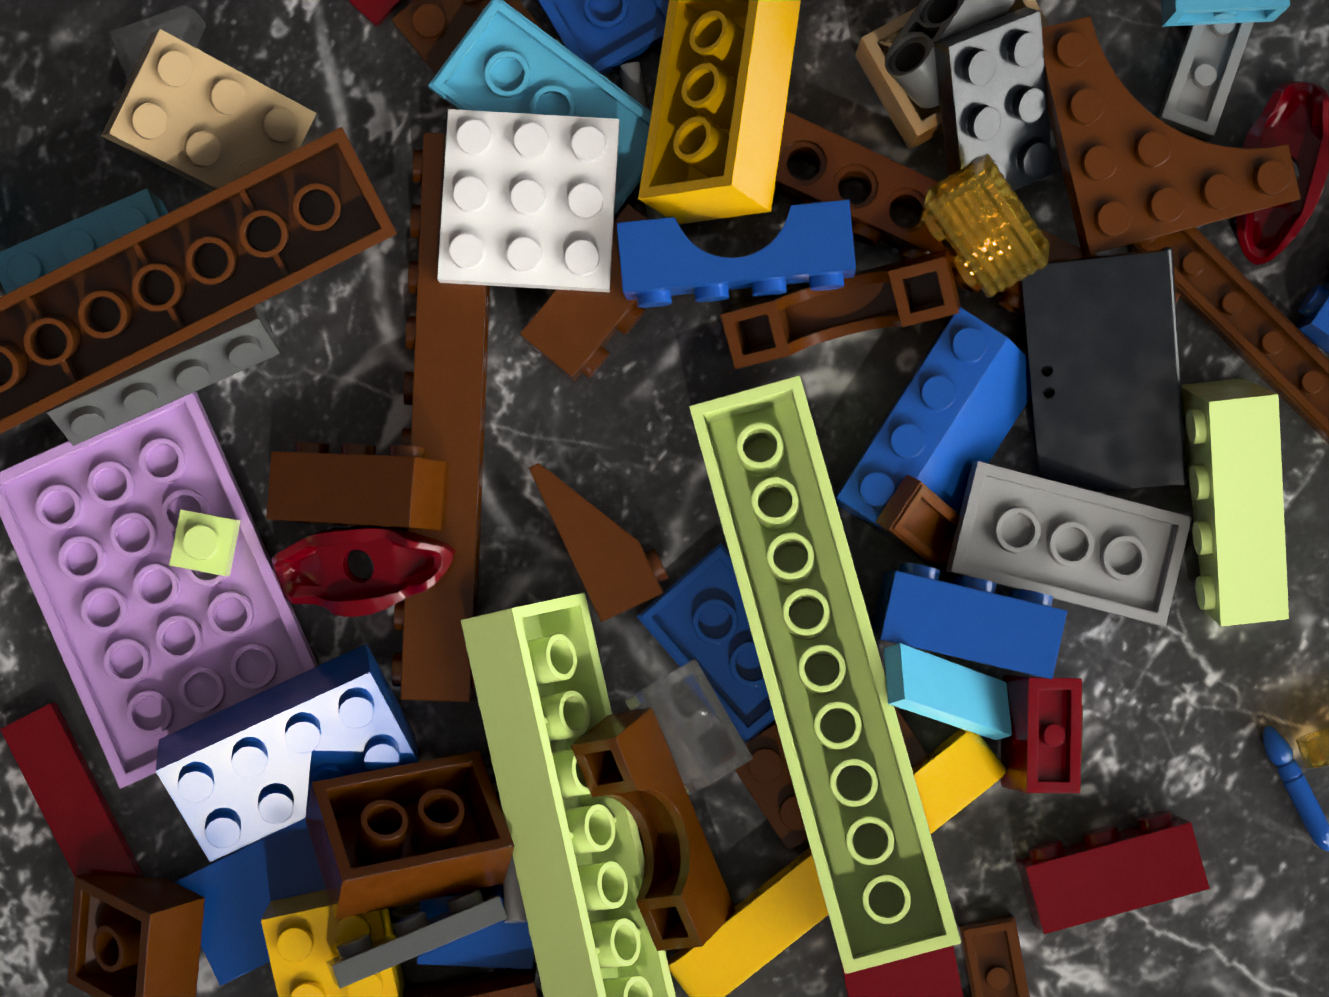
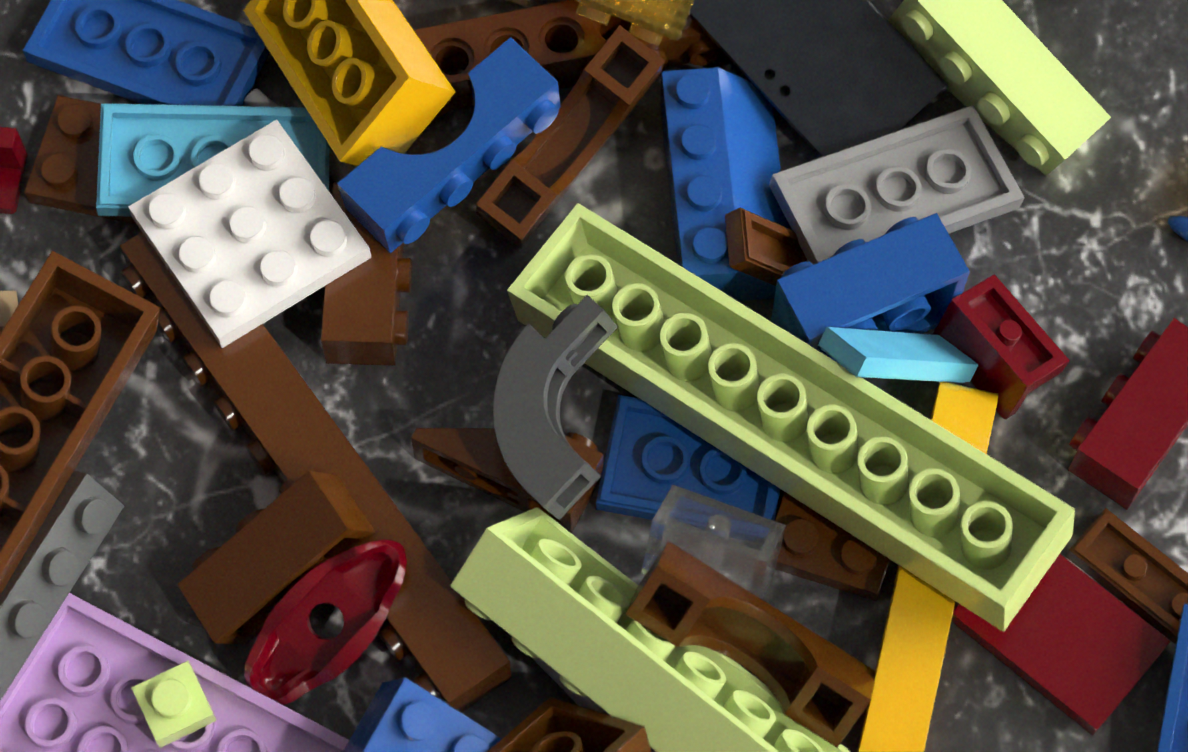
camera: 35 degrees left, 20 degrees down
none -> dark grey arch [493,295,618,520]

